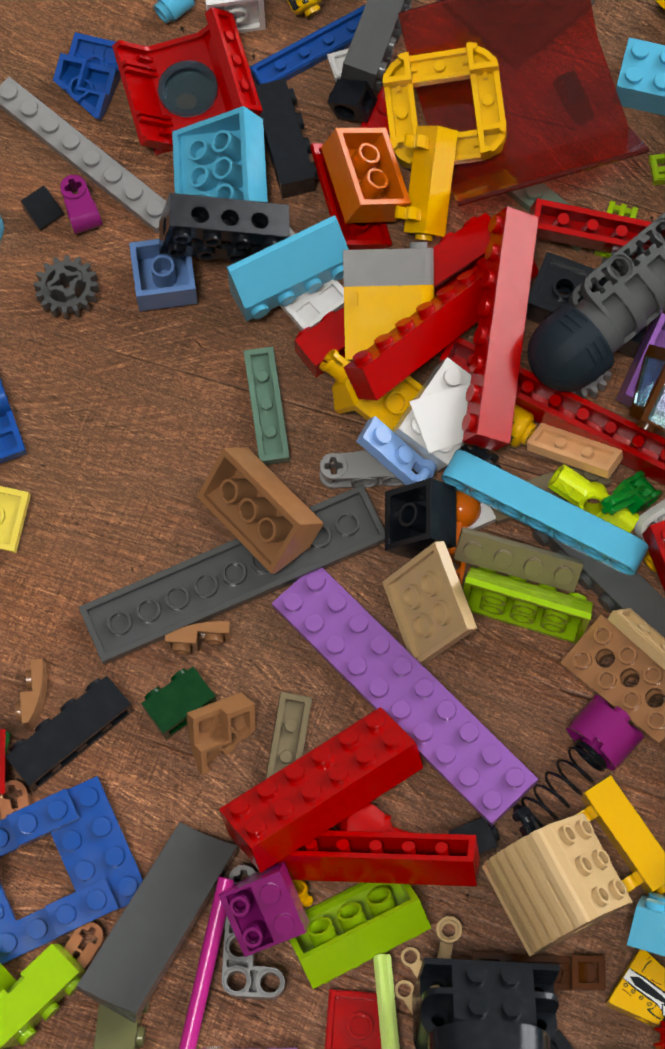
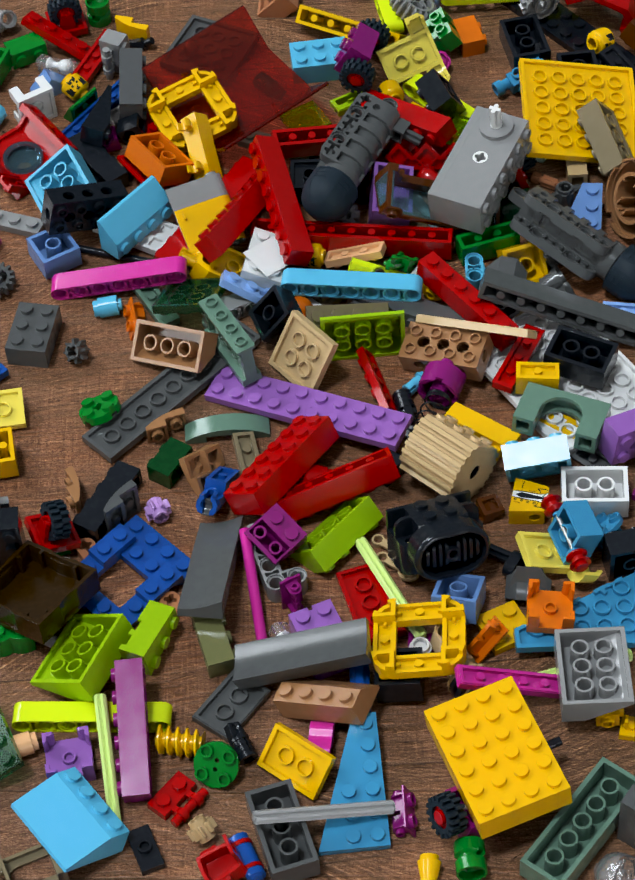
camera: 20 degrees left, 20 degrees down
none -> dark grey brick [5,302,62,368]
none -> dark pink beam [51,256,187,300]
none -> dark grey gear [63,338,90,364]
none -> green slope [64,87,98,122]
none -> black bar [78,244,151,263]
none -> green plate [79,390,121,426]
none -> black slope [80,85,112,147]
none -> medium azure brick [92,295,123,318]
none -> magenta slope [103,126,122,152]
none -> dark grey slope [103,479,141,533]
none -> orange hinge [123,297,145,341]
none -> lavender gear [144,497,172,524]
none -> clear green plate [152,278,226,315]
none -> sand green slope [185,413,270,444]
none -> blue plate [196,466,240,516]
none -> sand green fence [198,293,262,387]
none -> magenta hinge [279,573,304,613]
none -> clear neon green tile [280,100,332,128]
none -> red plate [356,346,397,411]
none -> black hinge [392,388,417,426]
none -> medium azure pin [402,371,423,396]

